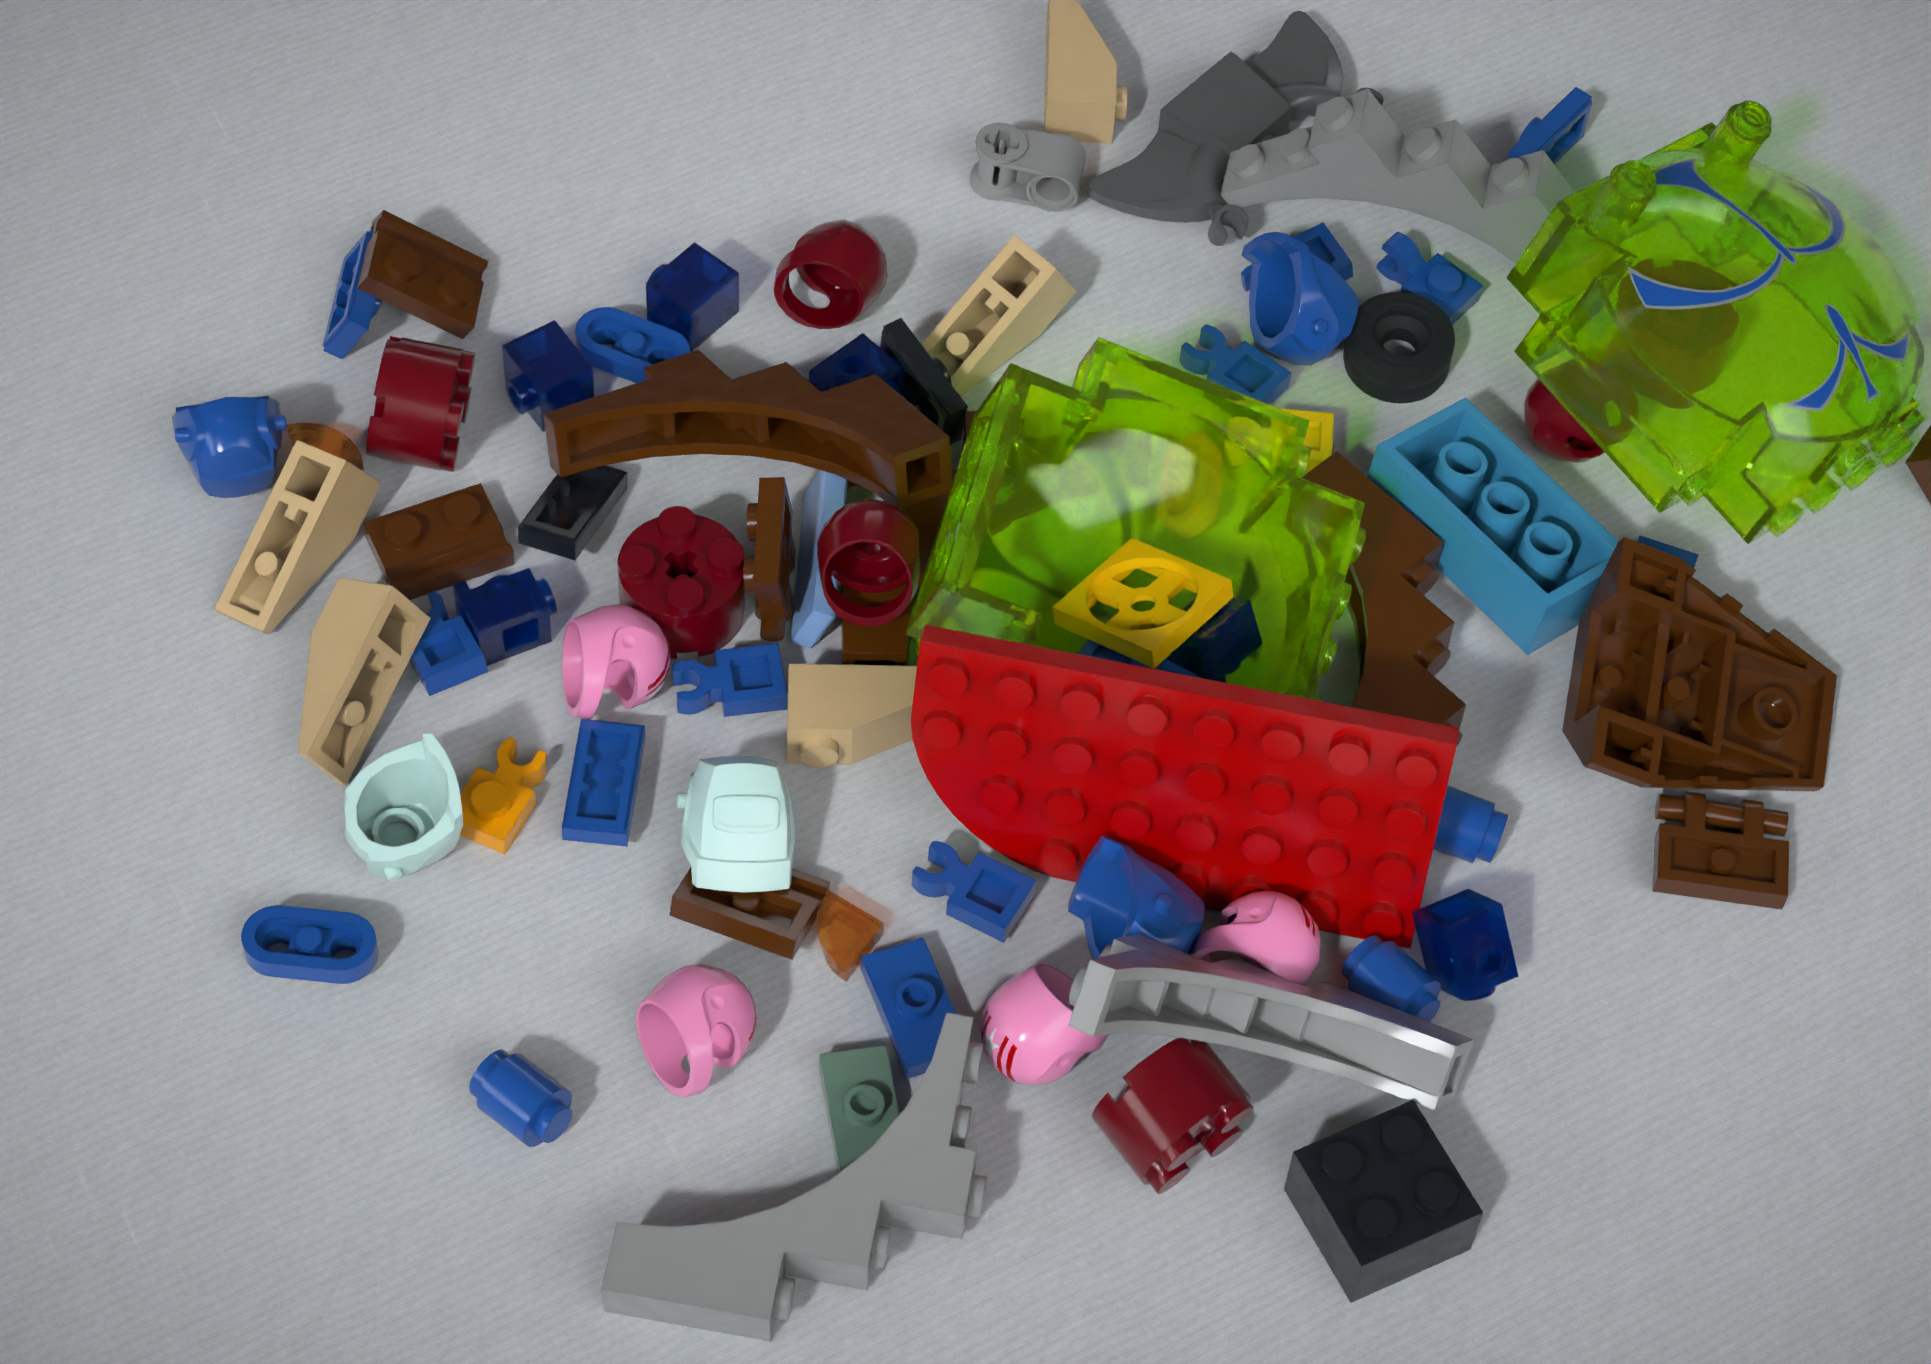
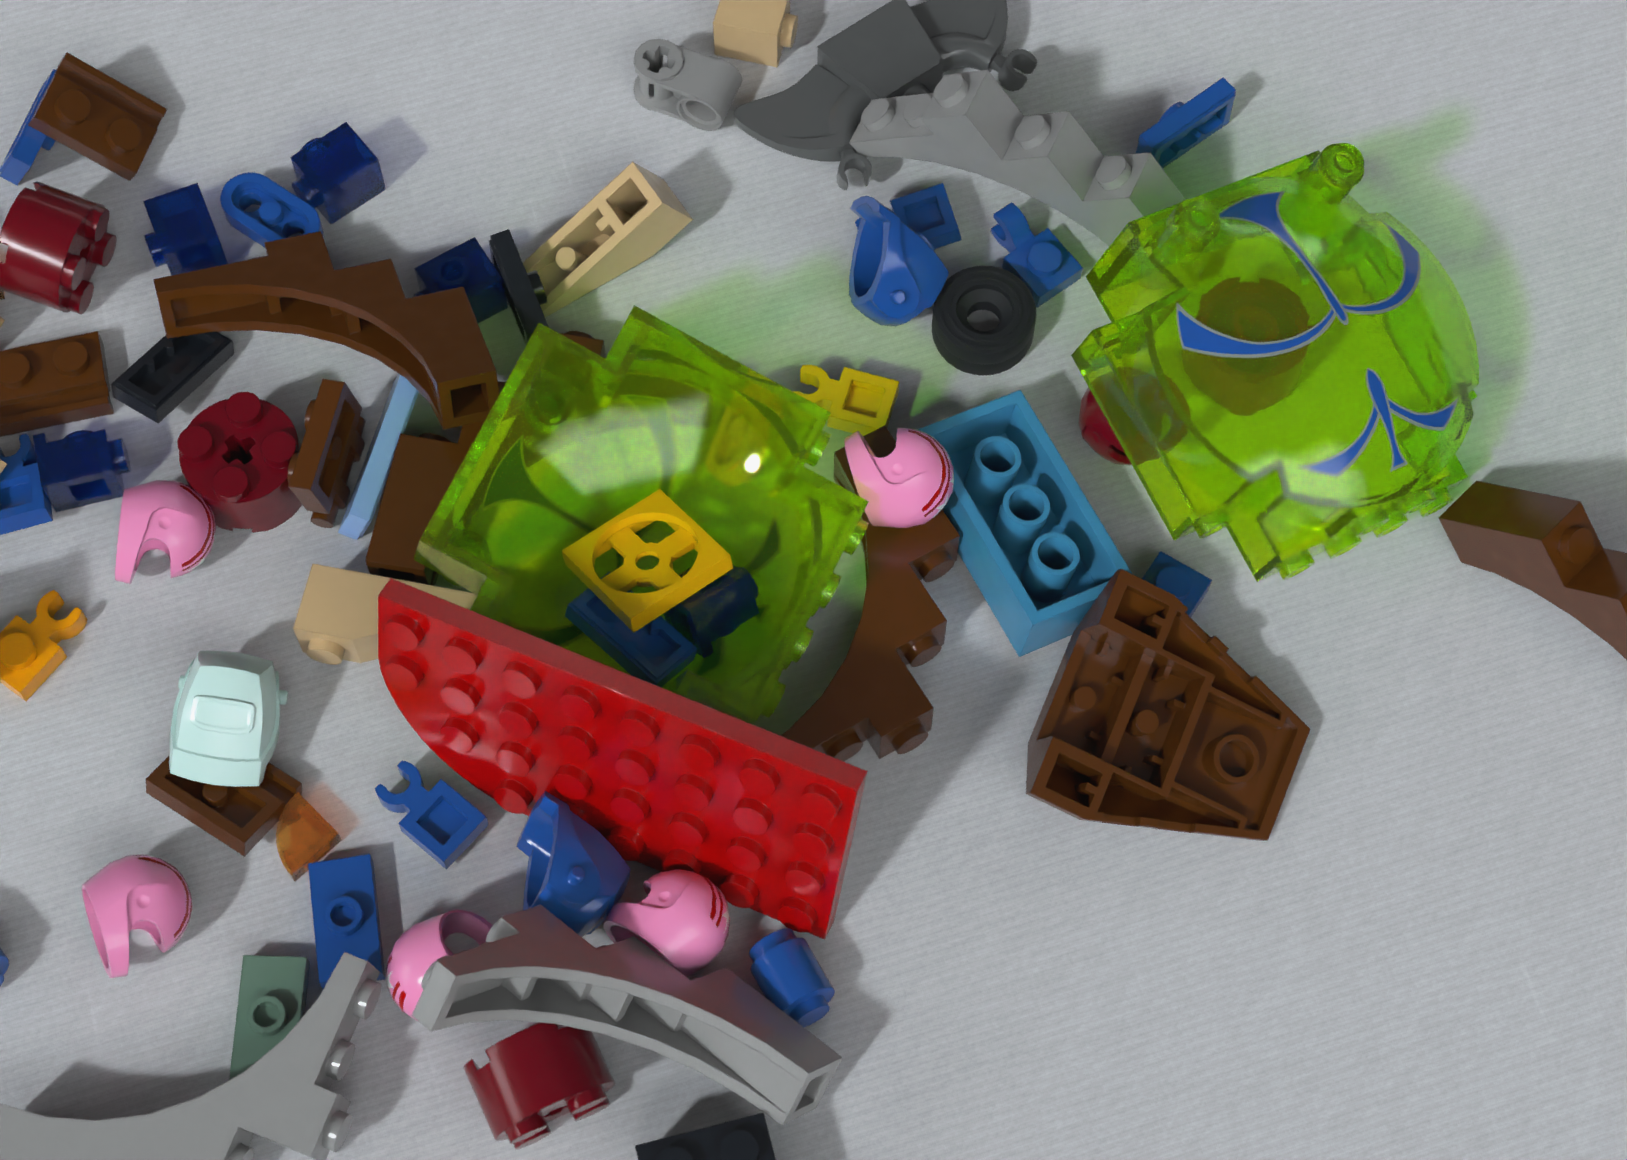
camera: 15 degrees right, 10 degrees up
blue plate [562,719,646,847] -> none
blue plate [672,643,788,717] -> none
dark red helmet [774,219,887,329] -> none
dark red helmet [817,498,920,627] -> none
blue plate [1179,324,1291,416] -> none
clear blue brick [1412,889,1519,1001] -> none
blue brick [1433,785,1508,864] -> none
reddish brown plate [1652,791,1789,910] -> none
none -> bright pink helmet [844,428,954,528]

